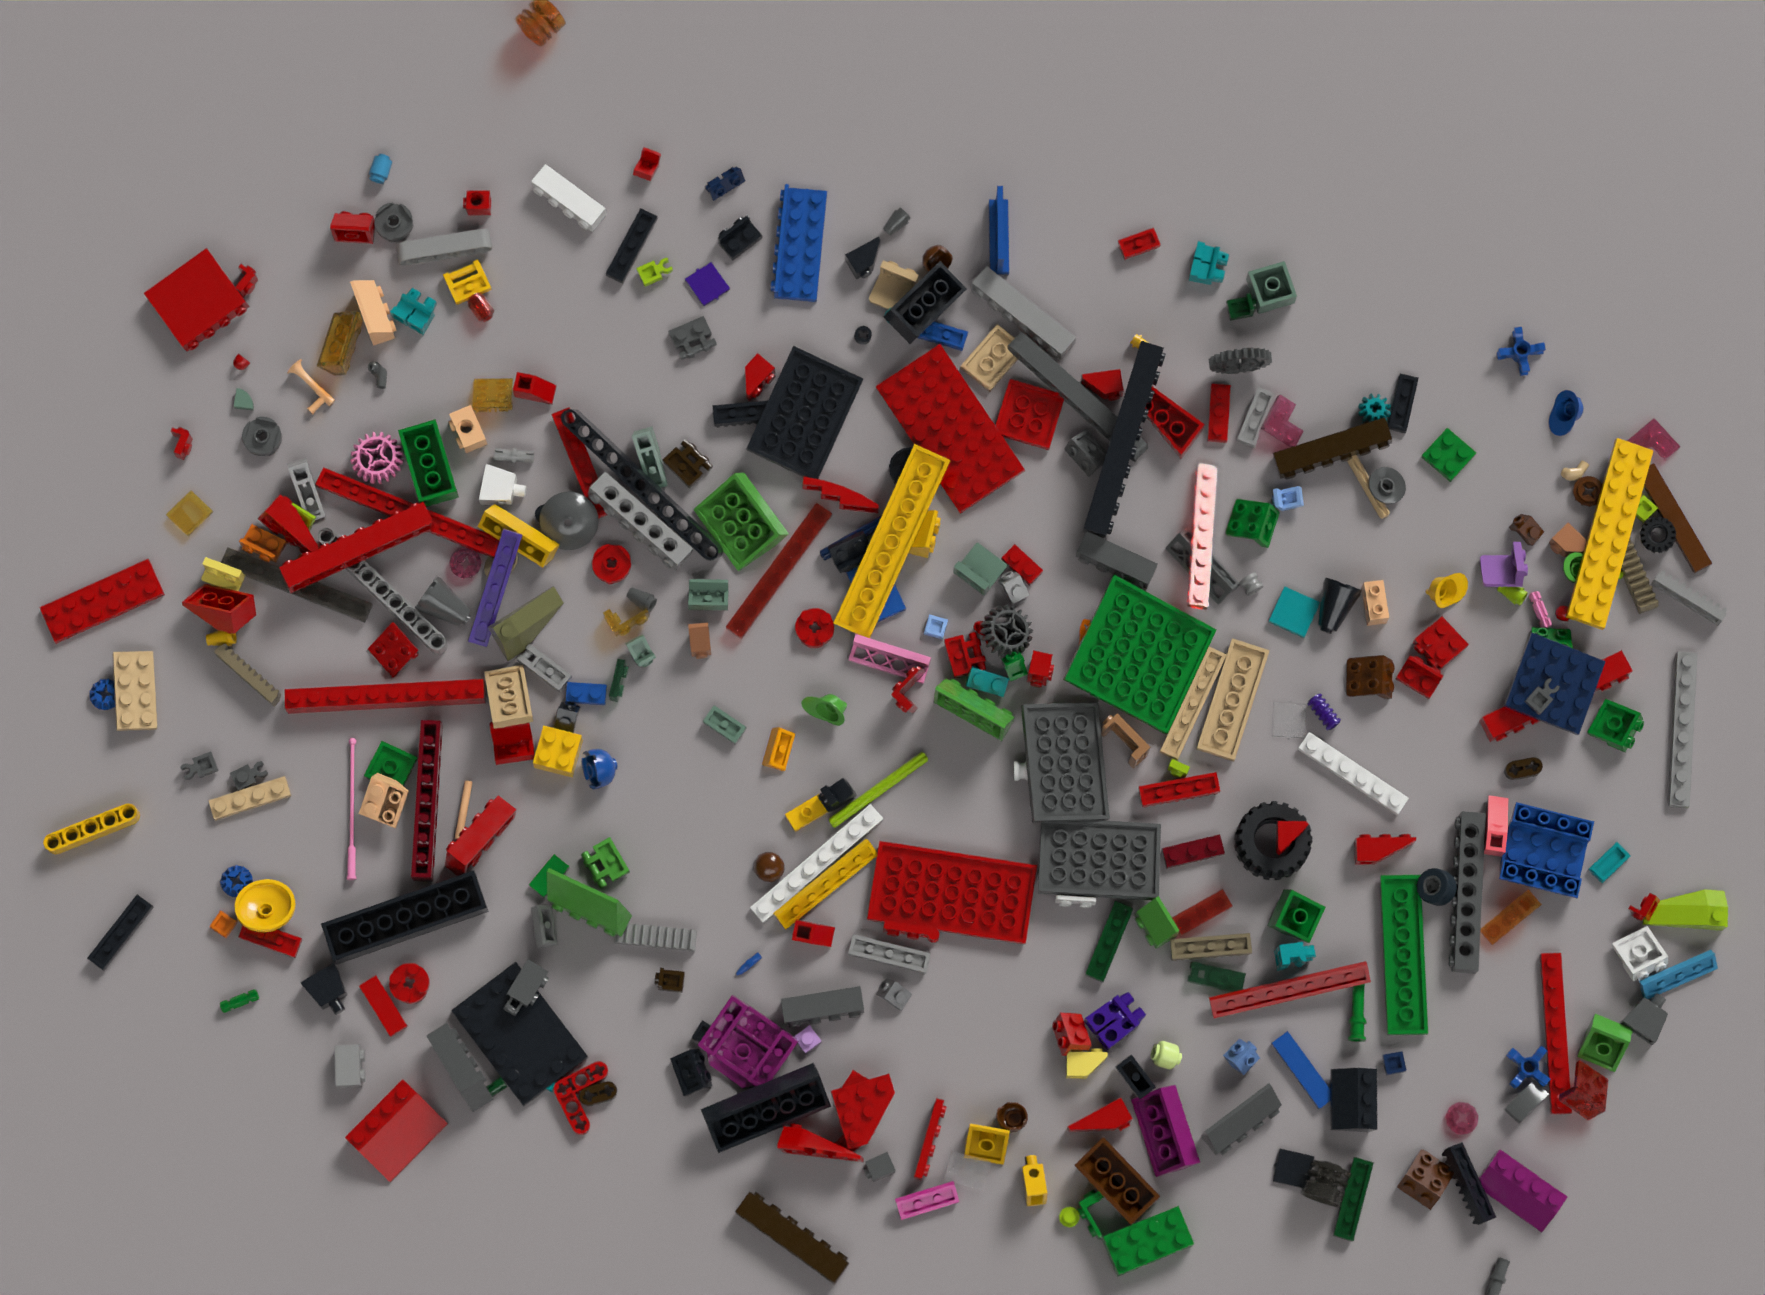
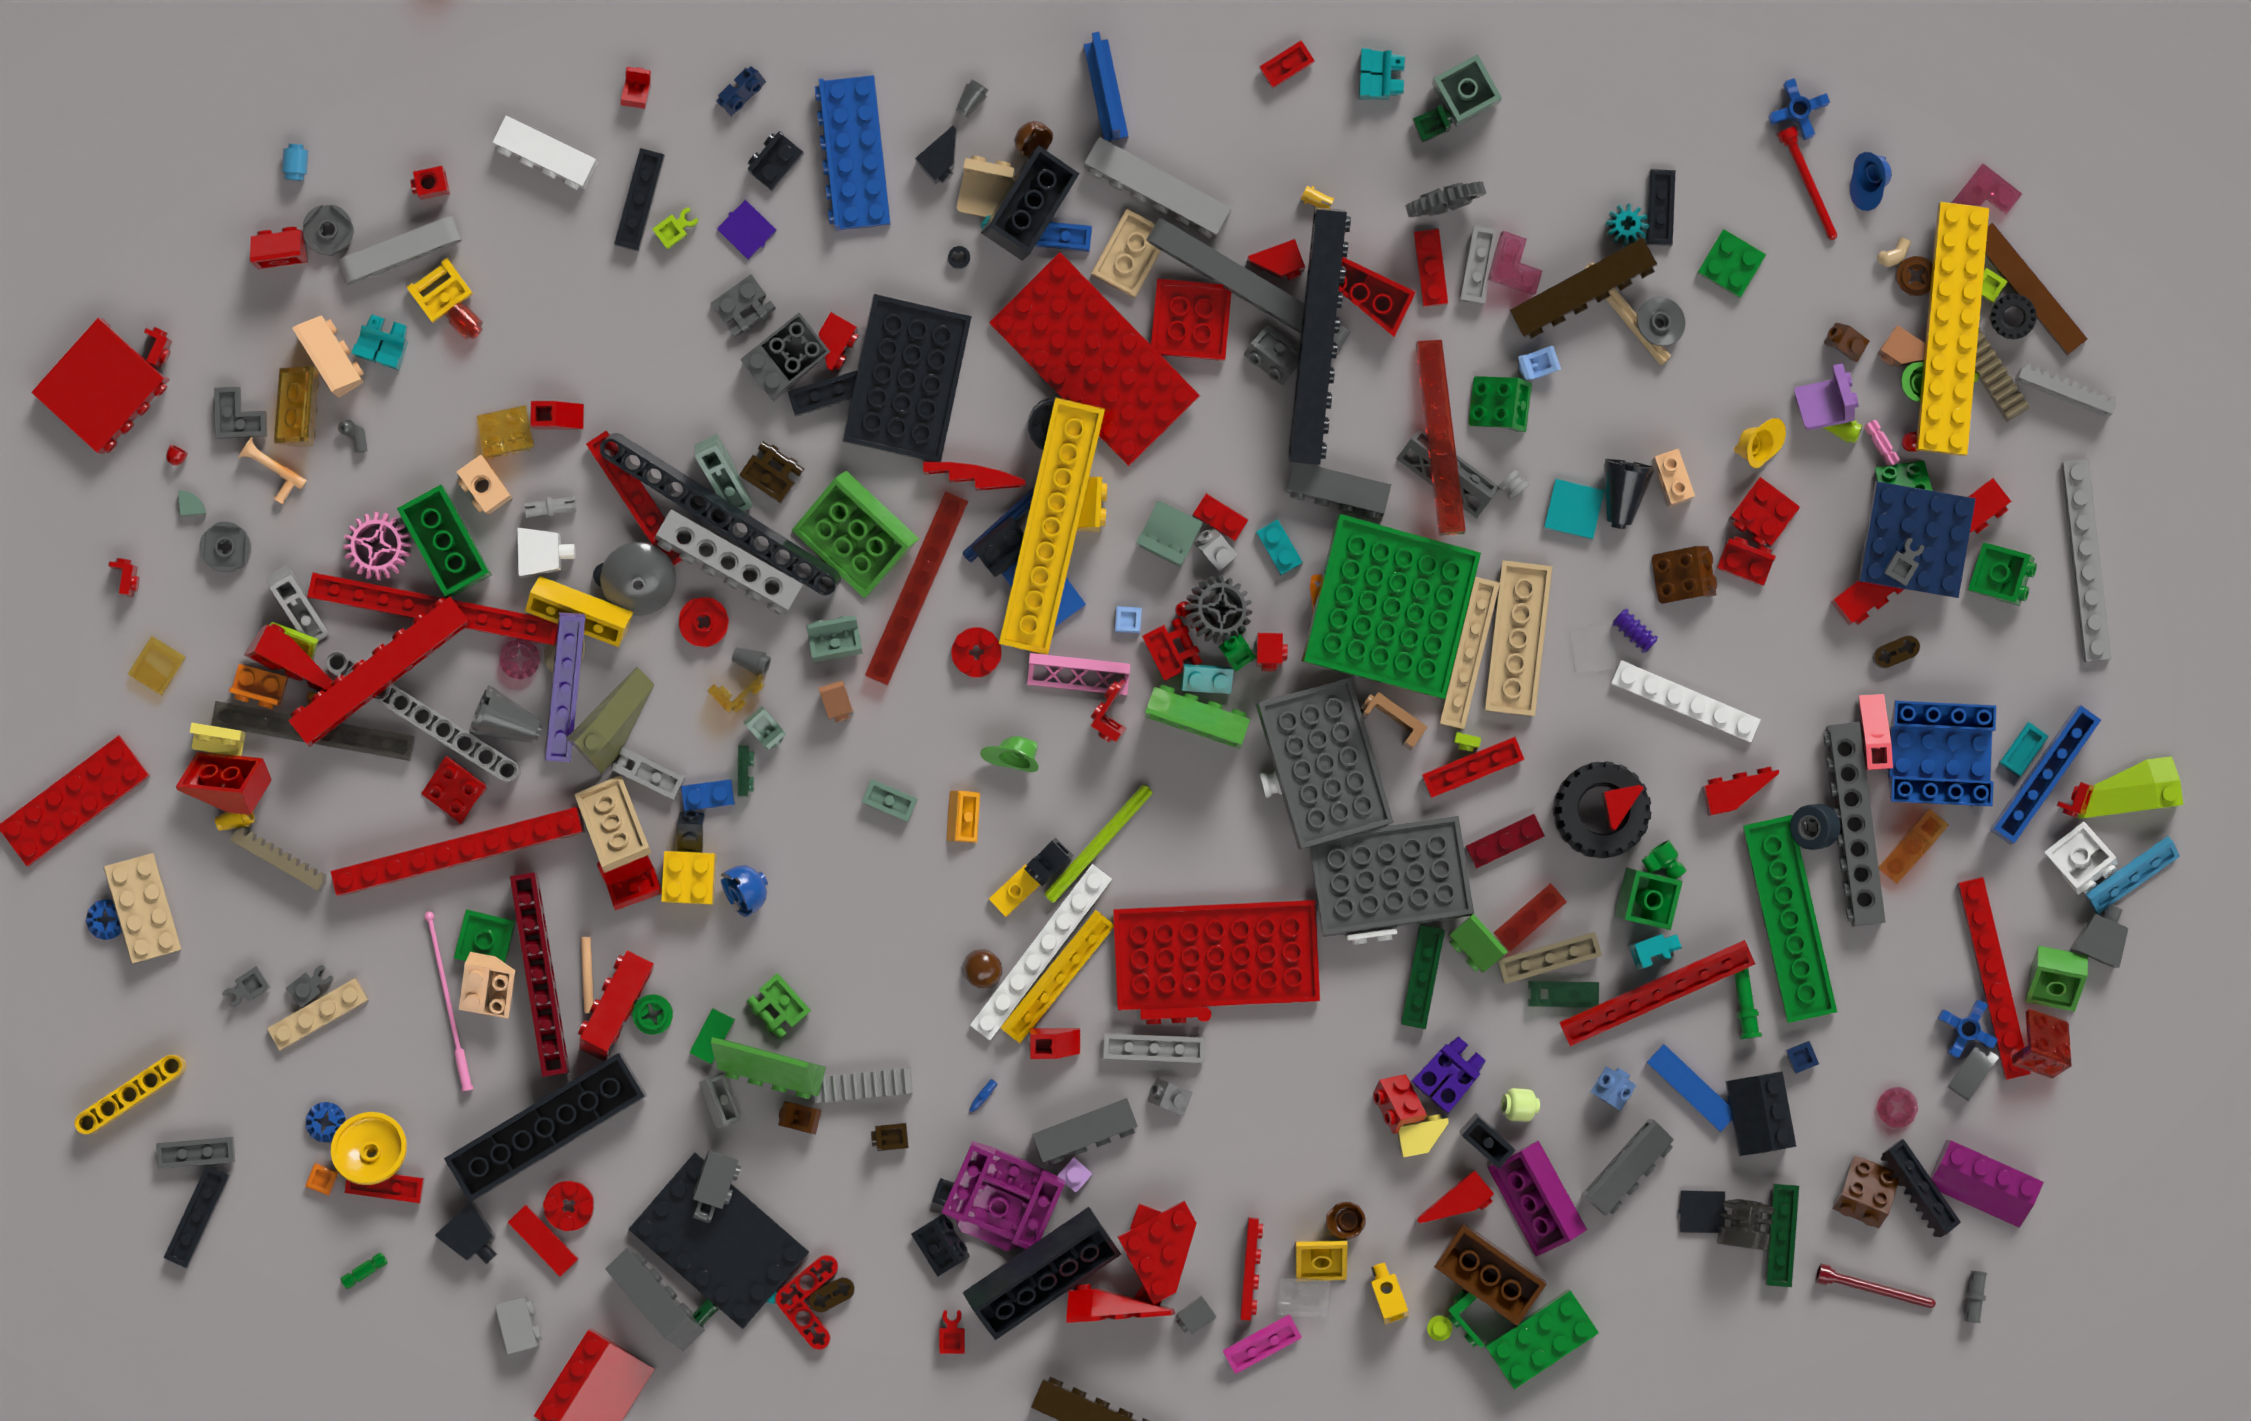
camera: 10 degrees left, 10 degrees up
none -> dark grey plate [156,1137,235,1169]
none -> dark grey plate [214,387,267,439]
none -> green gear [632,994,673,1035]
none -> dark grey slope [740,313,830,401]
none -> reddish brown bracket [778,1101,822,1135]
none -> red plate [939,1310,965,1354]
none -> teal plate [1256,519,1303,576]
none -> green piece [1641,840,1687,879]
none -> red piece [1777,126,1837,240]
none -> dark red piece [1815,1263,1936,1308]
none -> blue brick [1989,705,2101,844]

